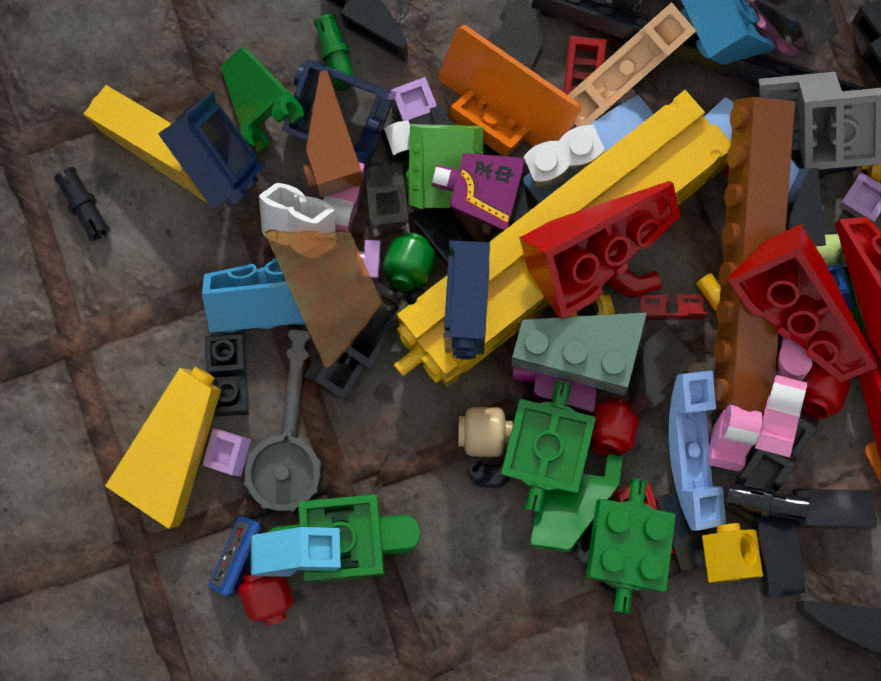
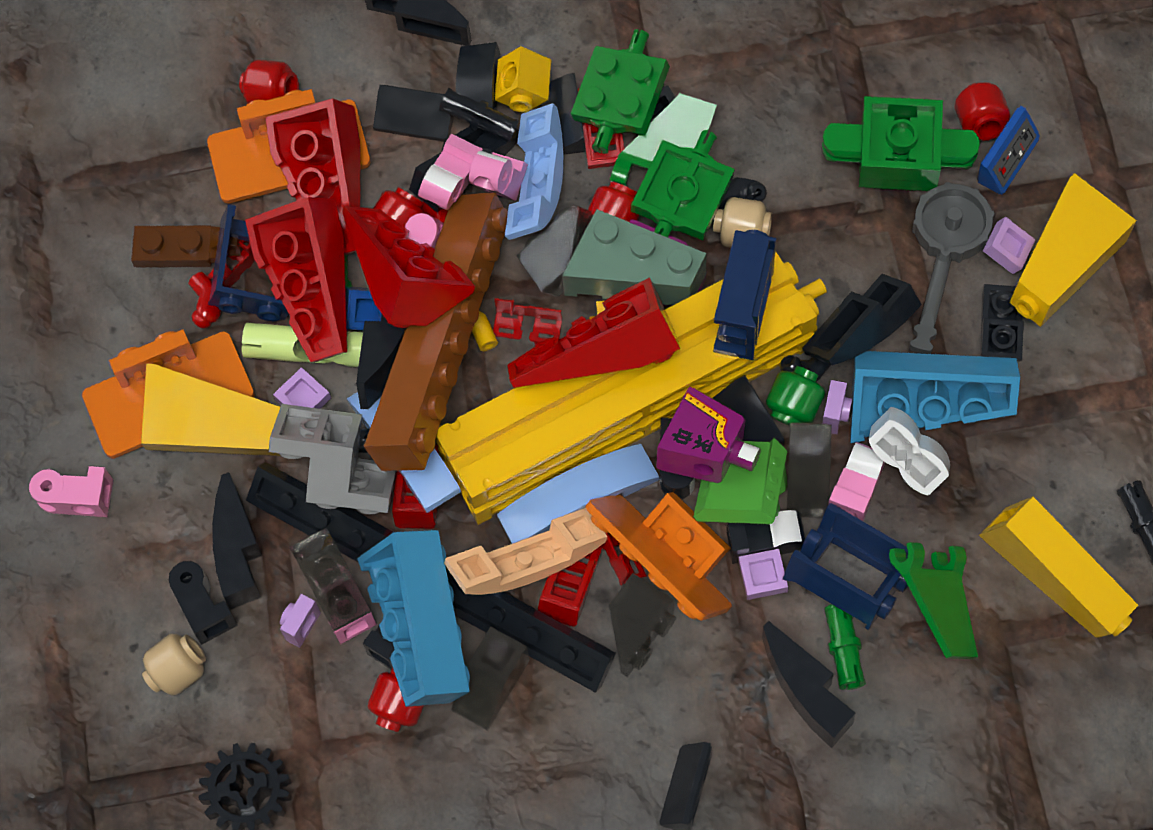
camera: 170 degrees left, 10 degrees down
dark blue window [158,91,266,209] -> none
medium azure slope [251,527,341,577] -> none
clear orange wing [265,229,383,369] -> none
dark orange slope [302,70,363,198] -> none
white brick [524,125,605,190] -> none

